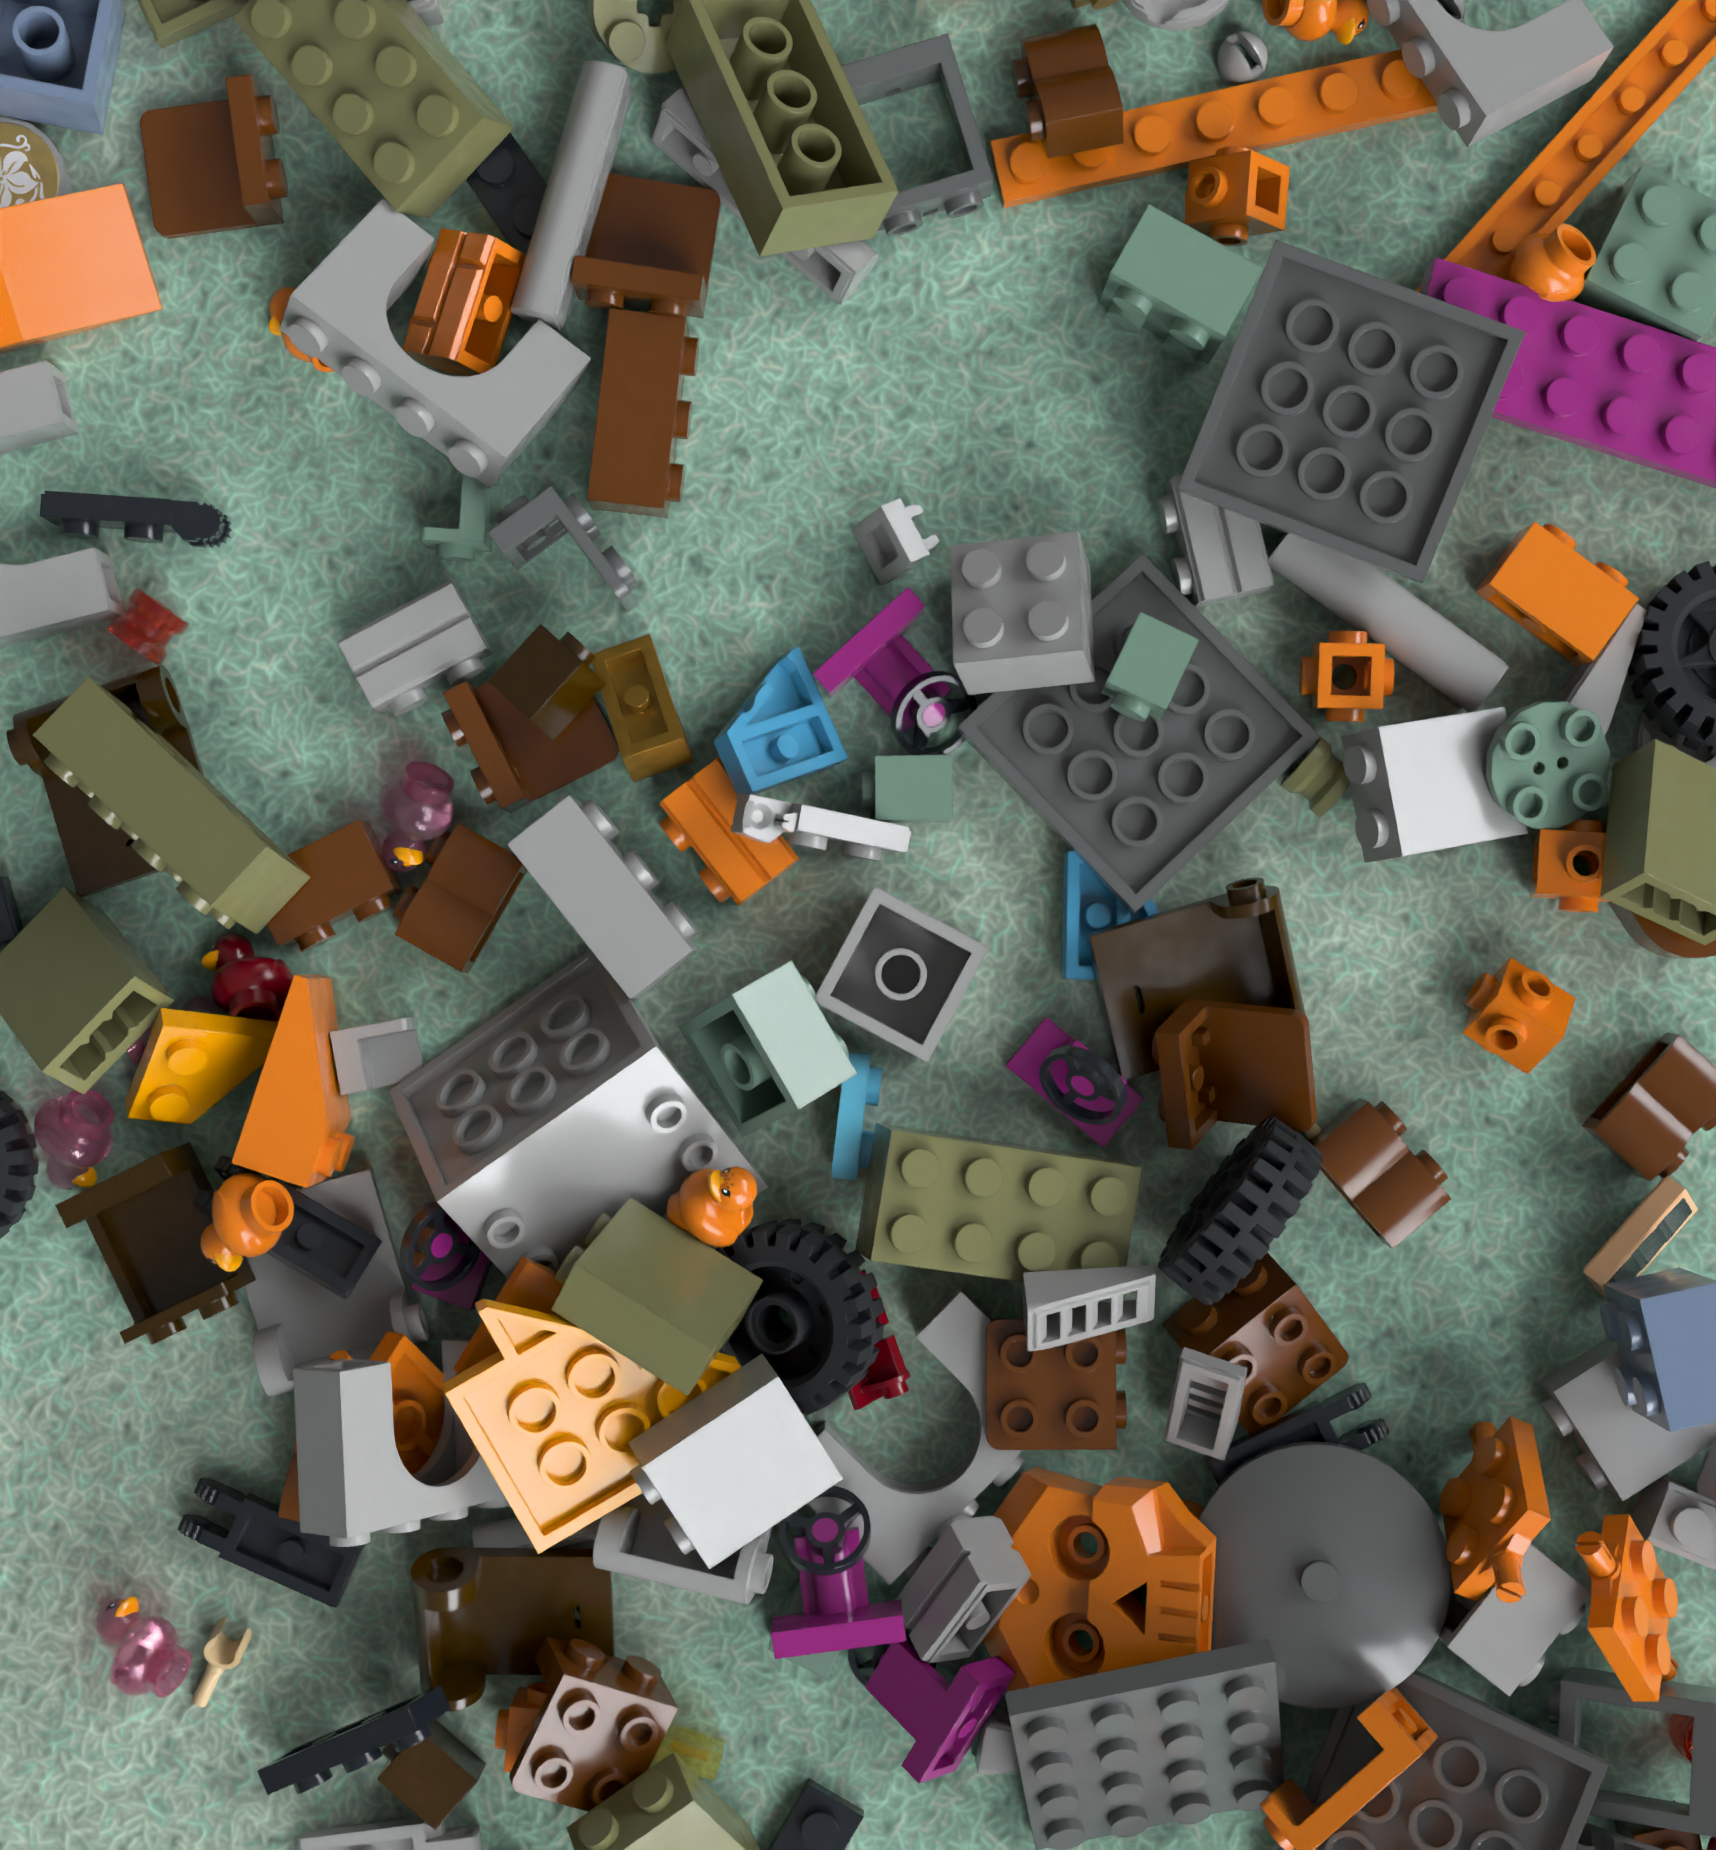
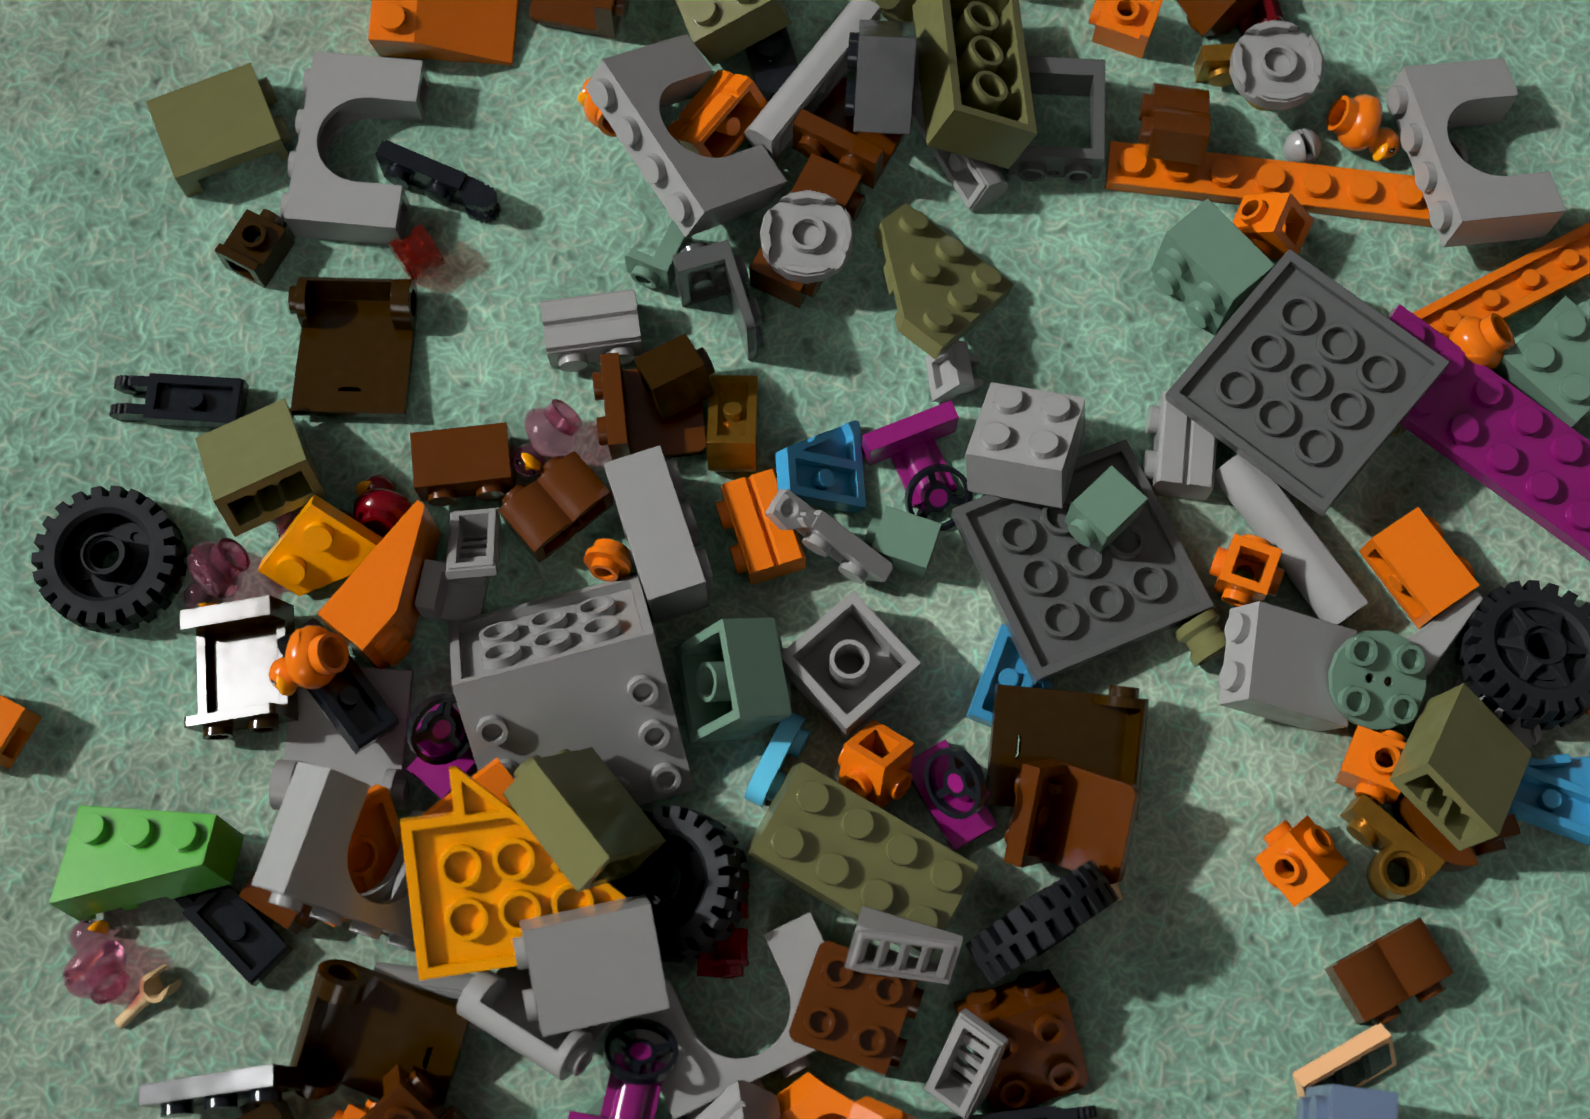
camera: 20 degrees right, 15 degrees down
olive brick [33,677,311,934] -> none
orange animal [667,1166,757,1247] -> none
reddish brown brick [1308,1098,1451,1249] -> none
none -> bright green wedge [49,805,244,922]
none -> light grey slope [446,508,503,580]
none -> orange plate [583,538,632,582]
none -> light grey tile [760,190,855,284]
none -> orange brick [838,719,915,808]
none -> black brick [845,19,917,135]
none -> olive plate [875,203,1014,360]
none -> pearl gold plate [1340,794,1446,901]

